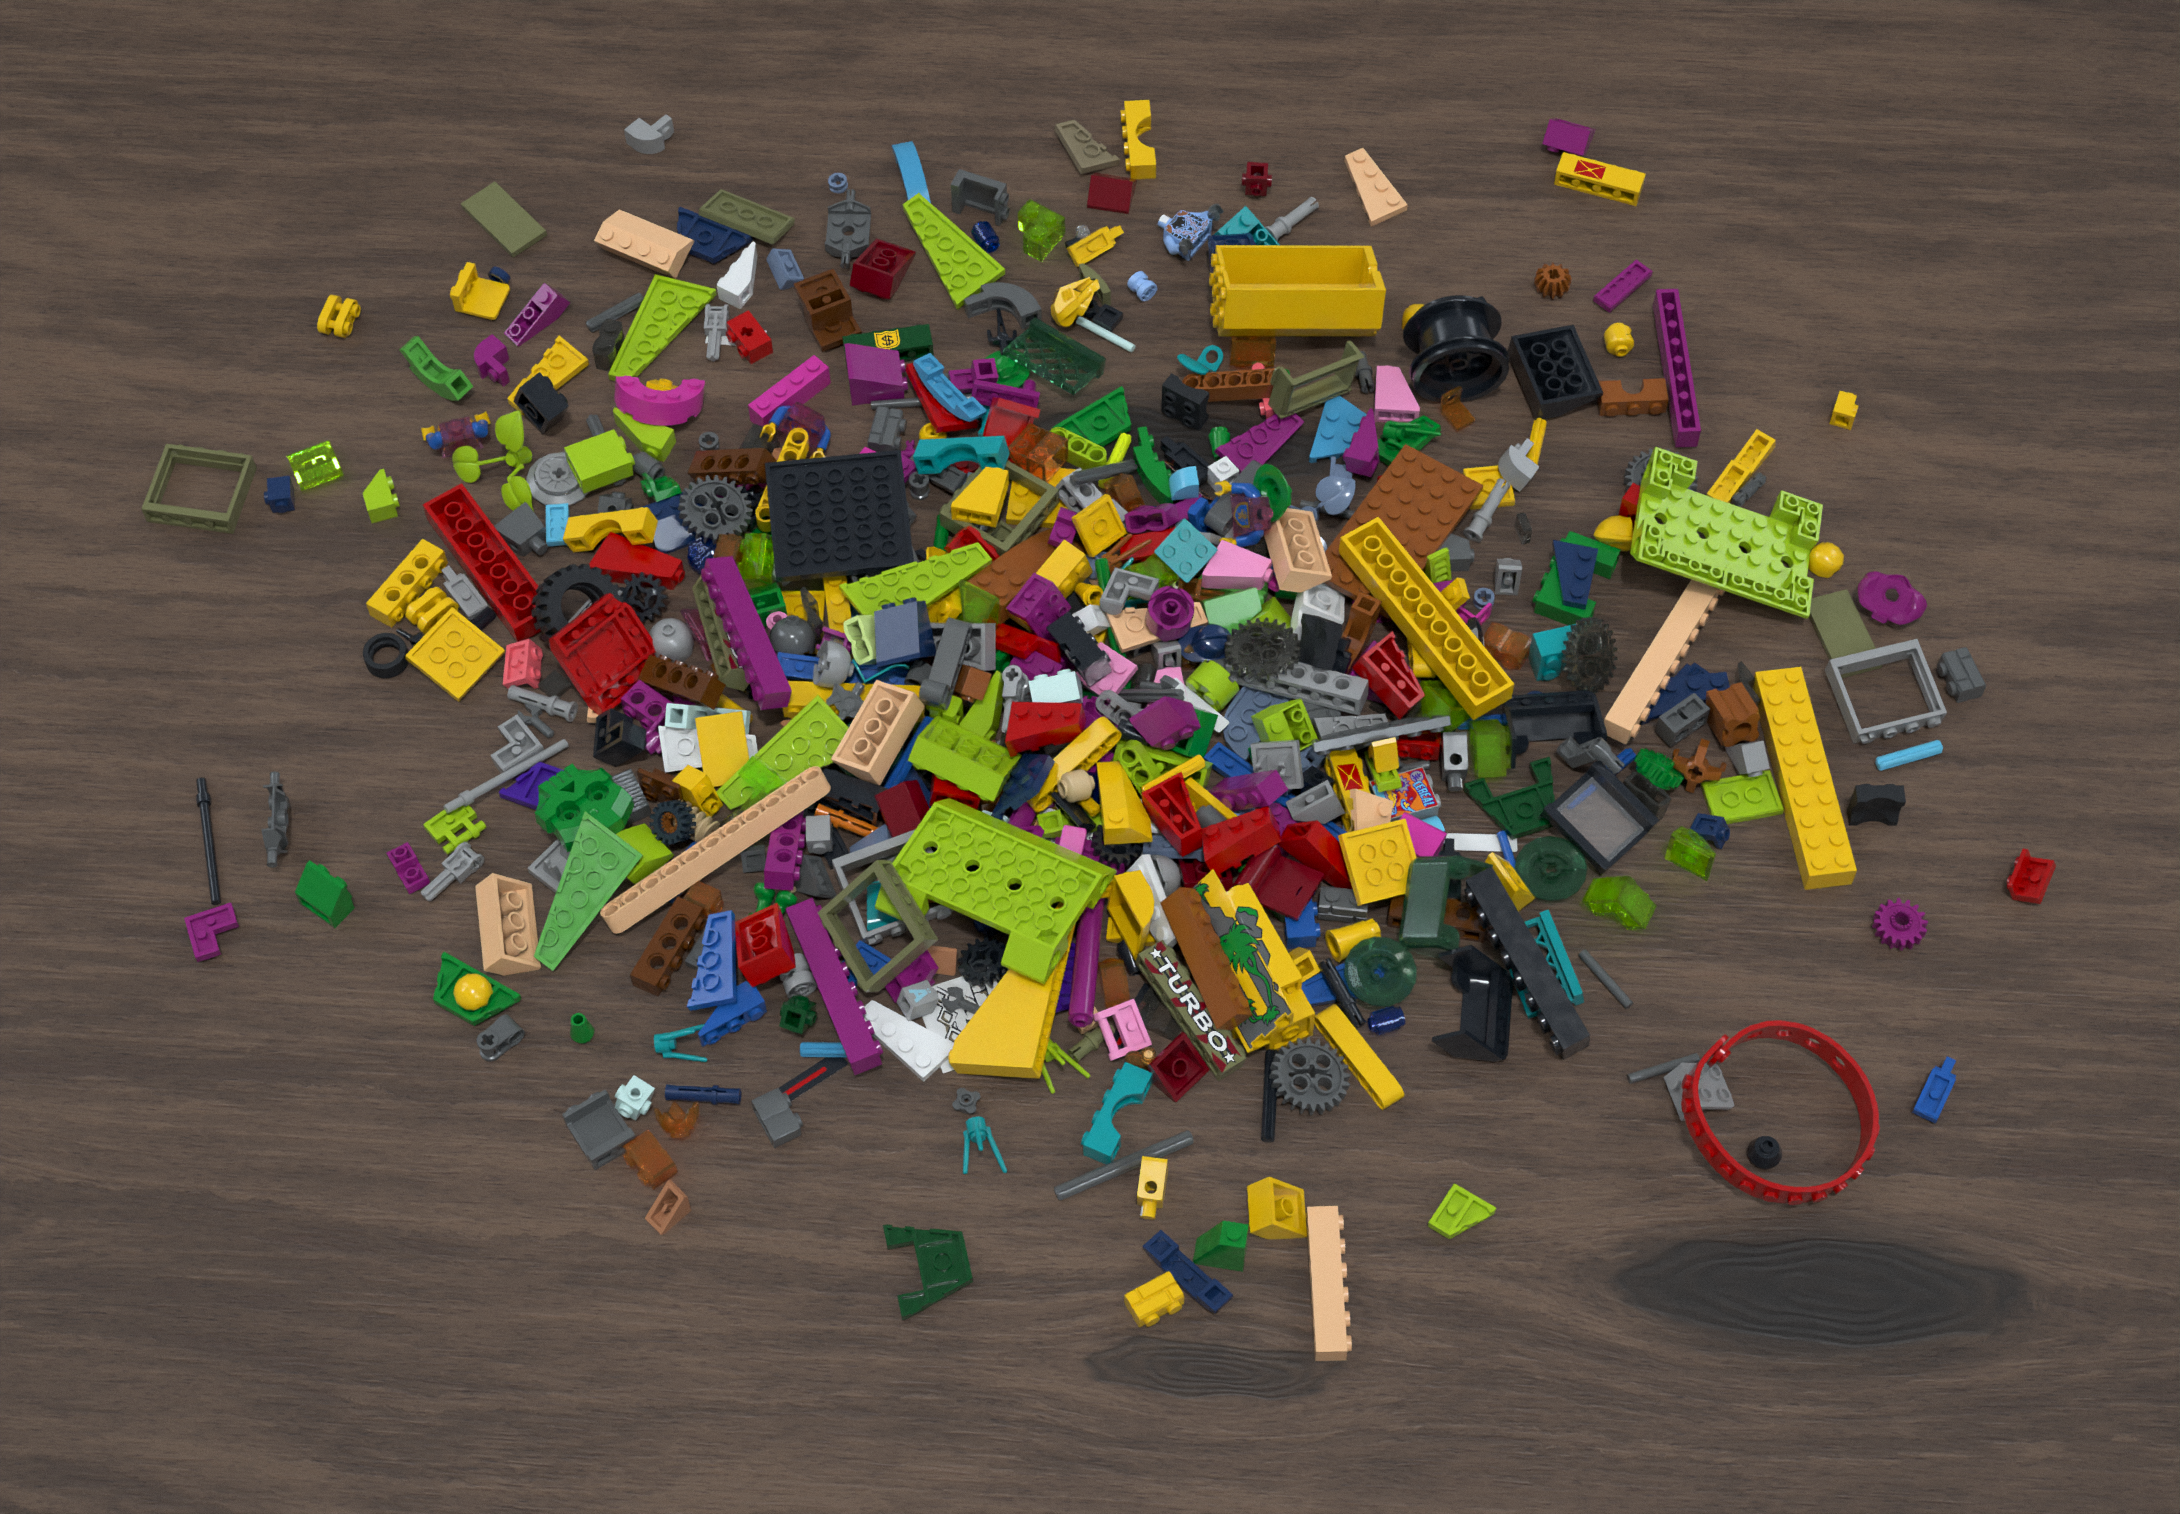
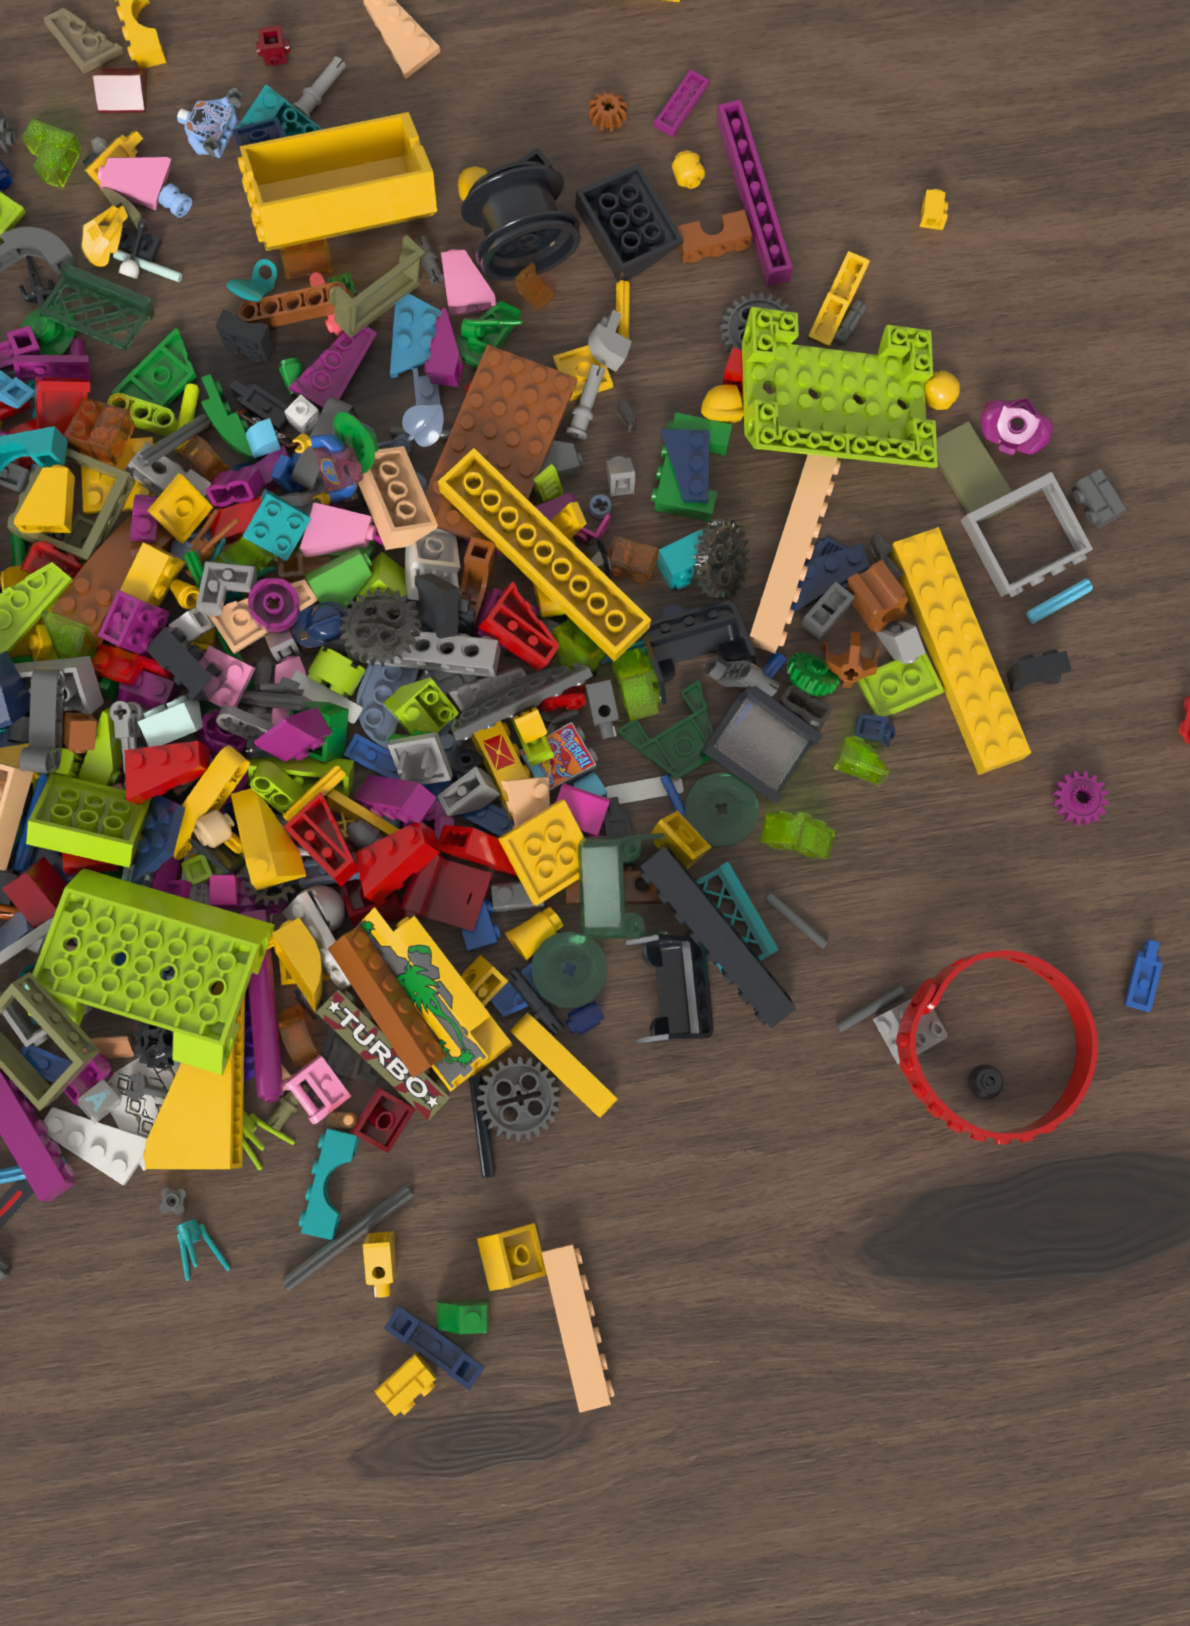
camera: 15 degrees left, 20 degrees up
dark green wing [883,1224,973,1320] -> none
lime wing [1428,1183,1496,1239] -> none
none -> bright pink slope [97,157,171,211]
none -> hinge [118,220,147,279]

